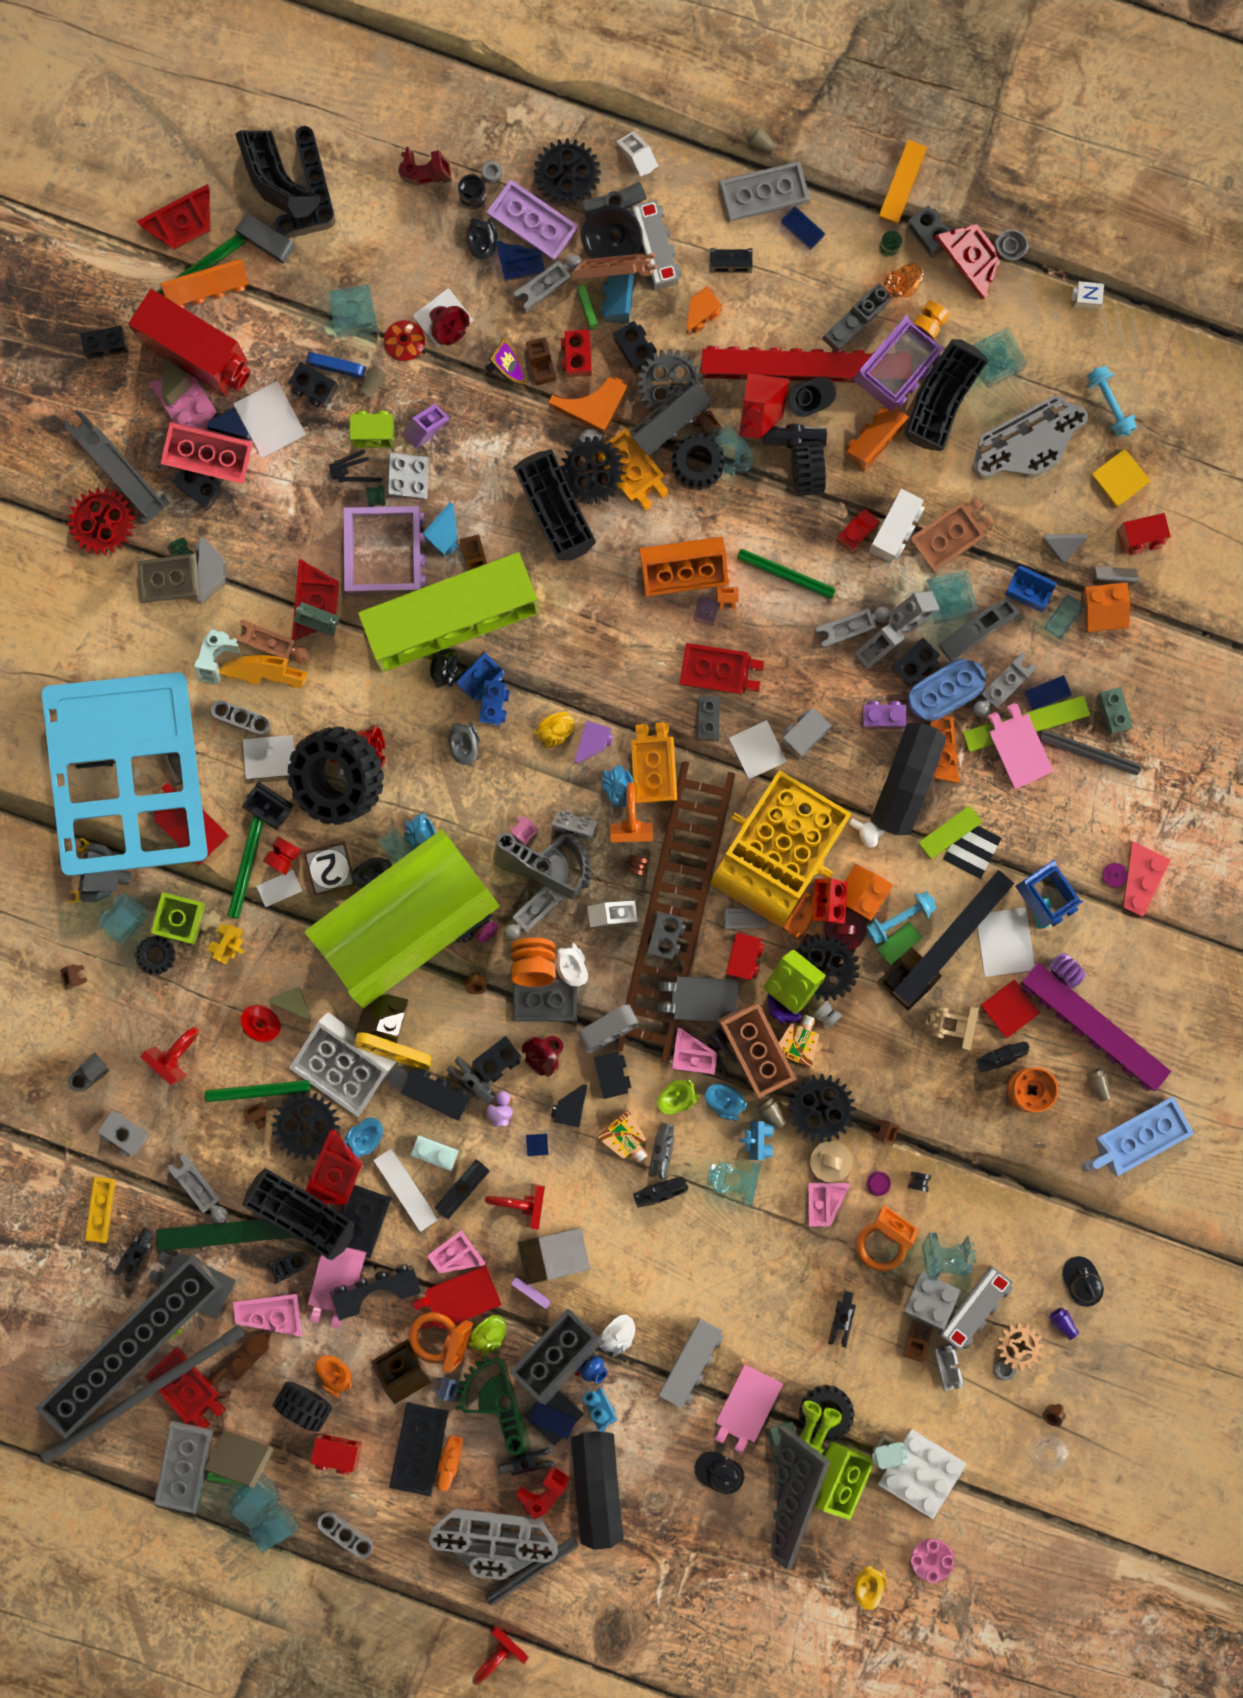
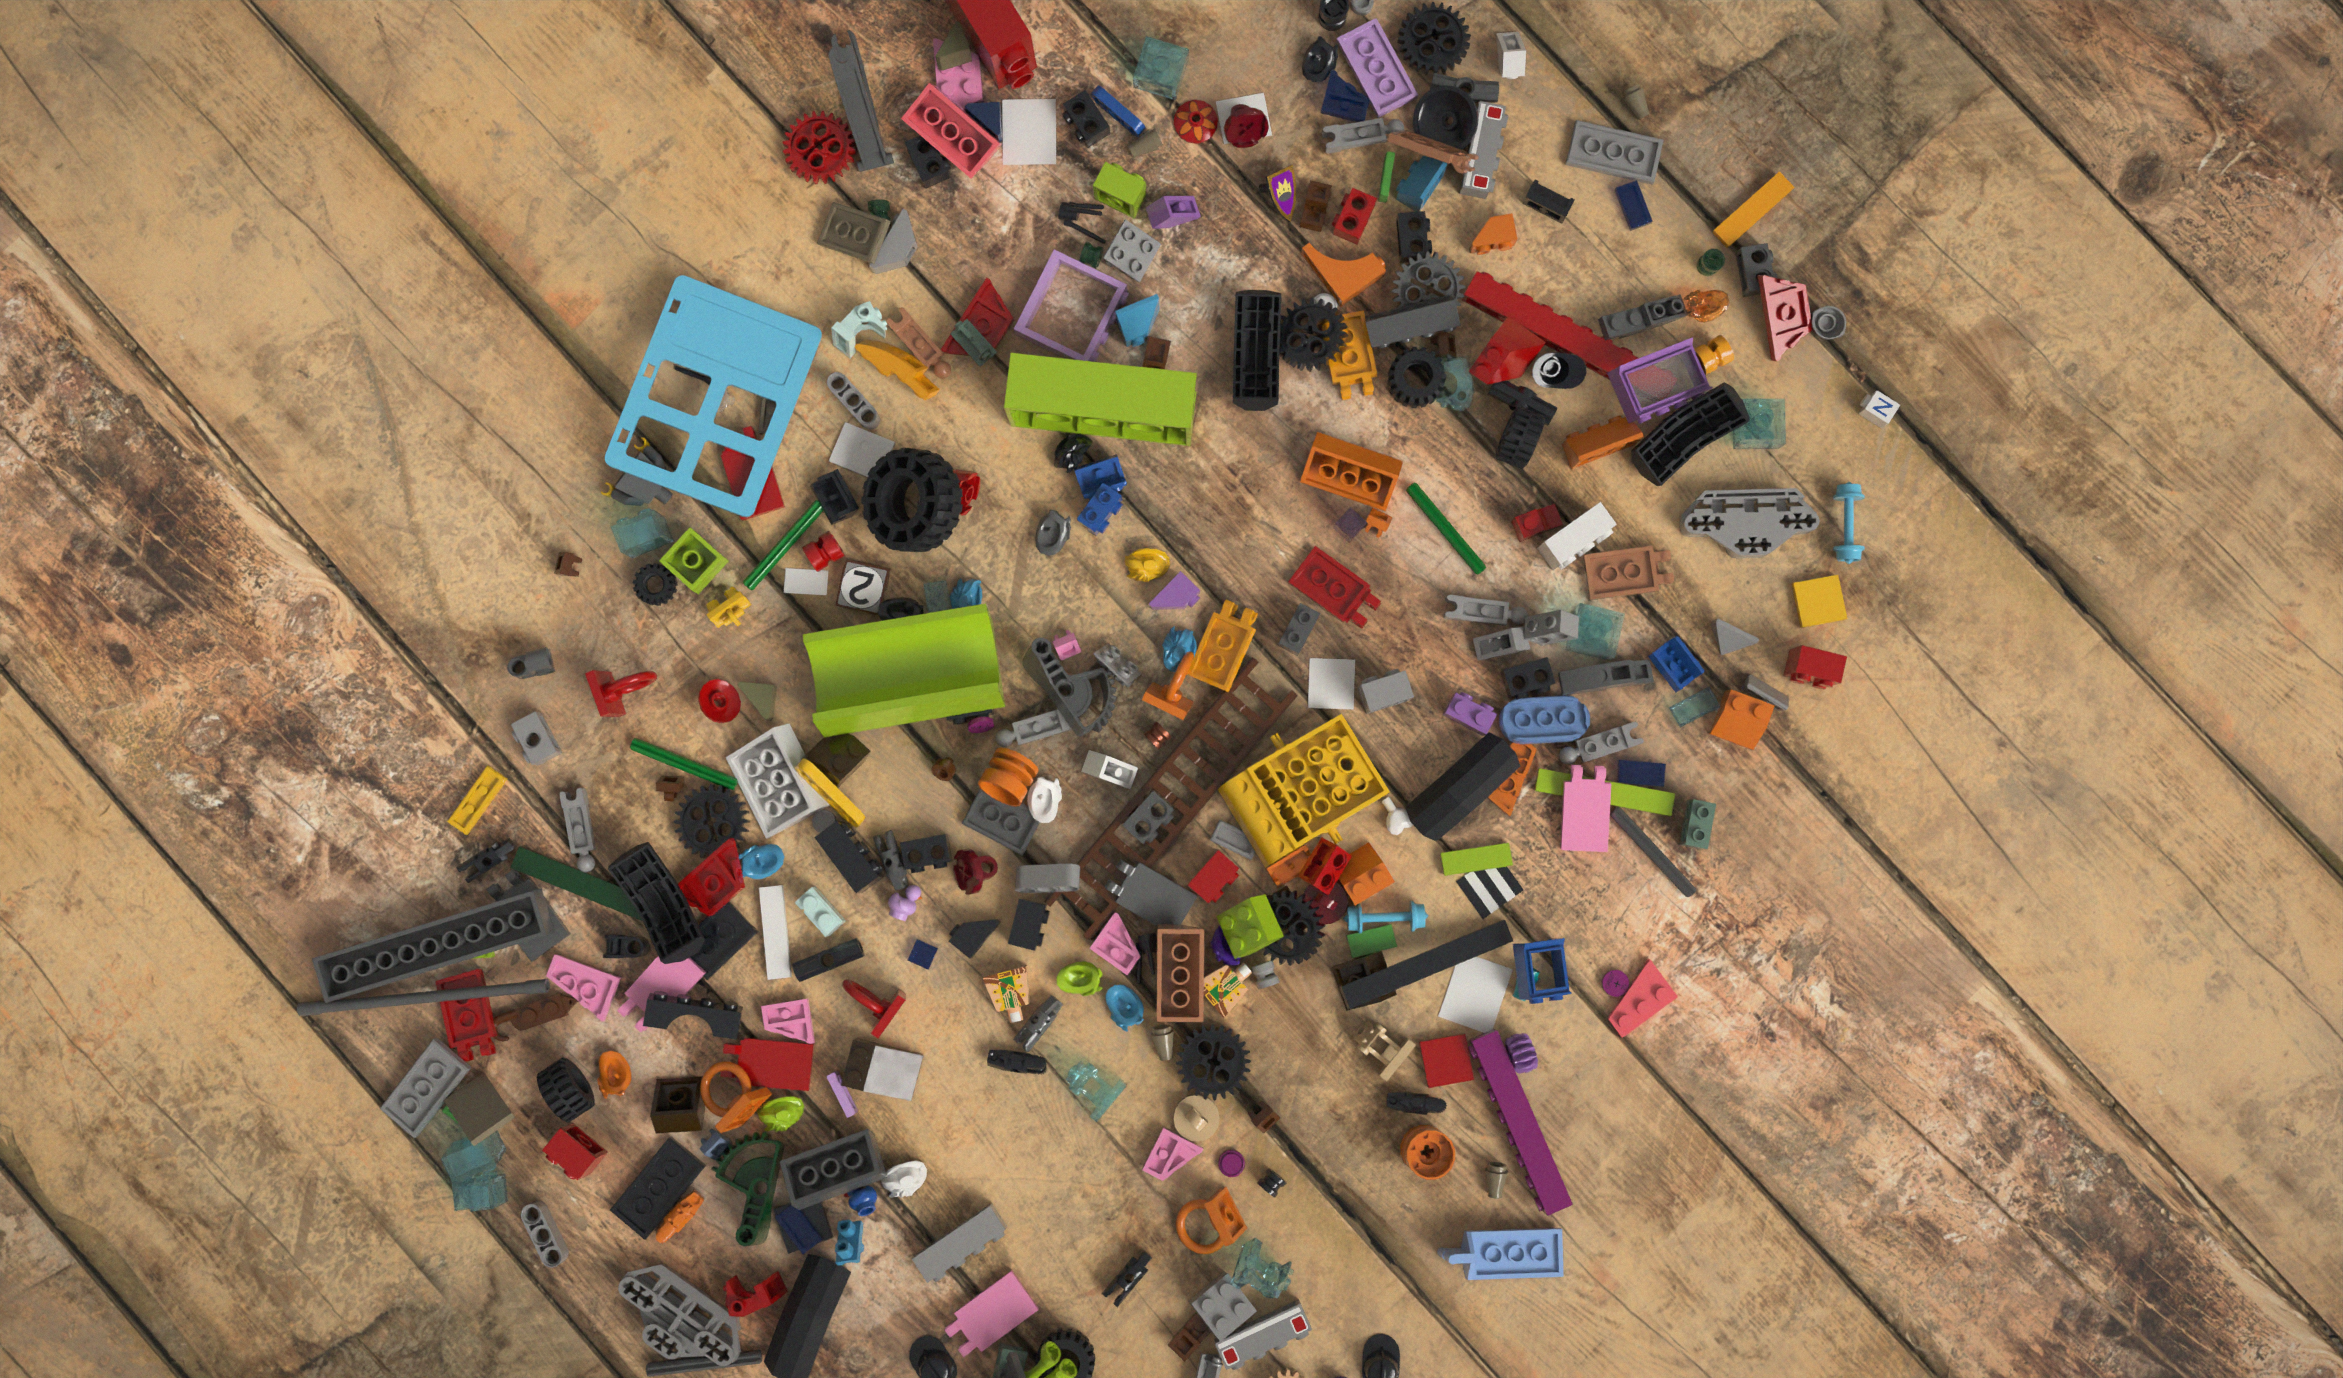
camera: 30 degrees right, 0 degrees up
black hinge [498,1447,555,1476] -> none
dark azure hips [739,1121,774,1160] -> none

